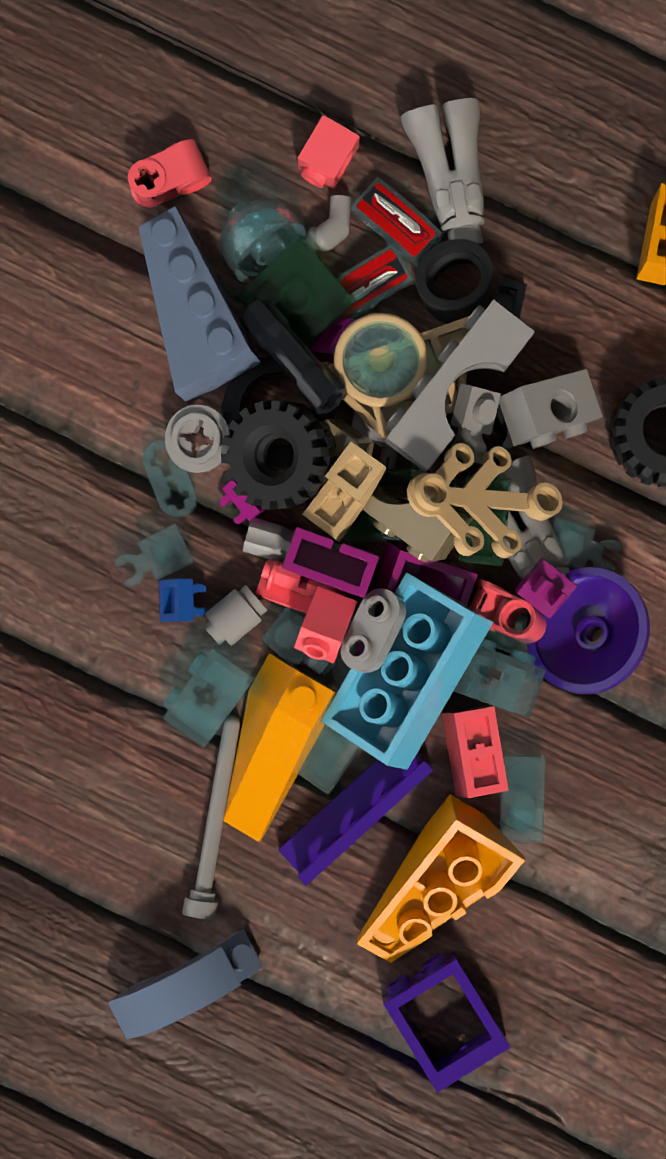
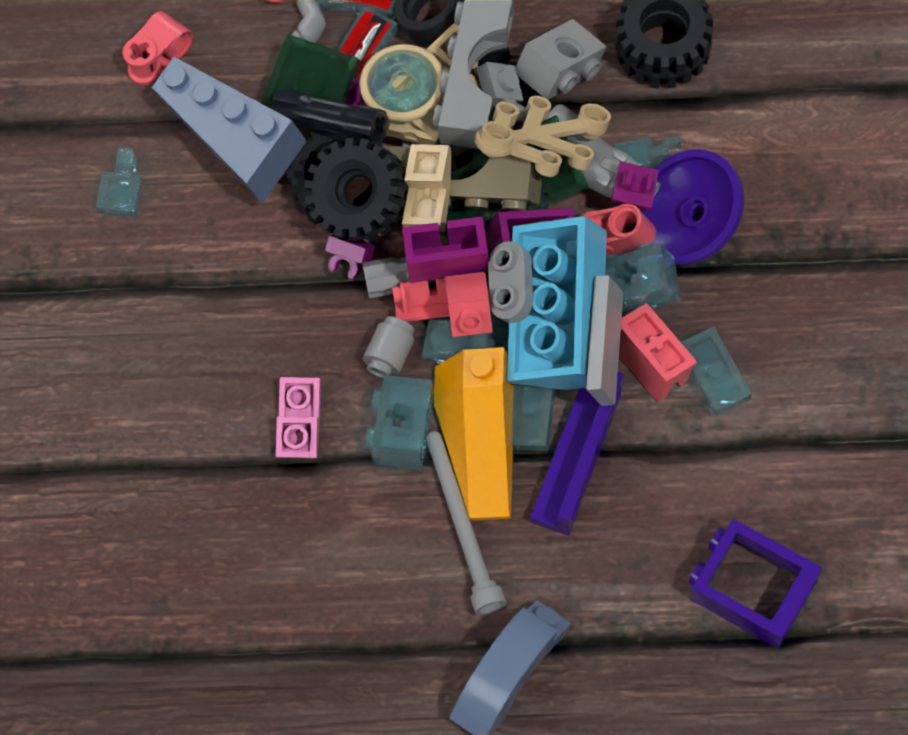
camera: 20 degrees left, 20 degrees down
clear light blue plate [114,524,195,587] -> none
clear light blue beam [142,440,197,518] -> none
blue tile [159,579,207,622] -> none
light grey gear [165,405,231,473] -> none
clear light blue cylinder [220,199,306,284] -> none
light orange wedge [356,794,525,963] -> none
none -> clear light blue plate [96,147,143,217]
none -> bright pink slope [276,377,321,458]
none -> light grey tile [586,275,623,406]

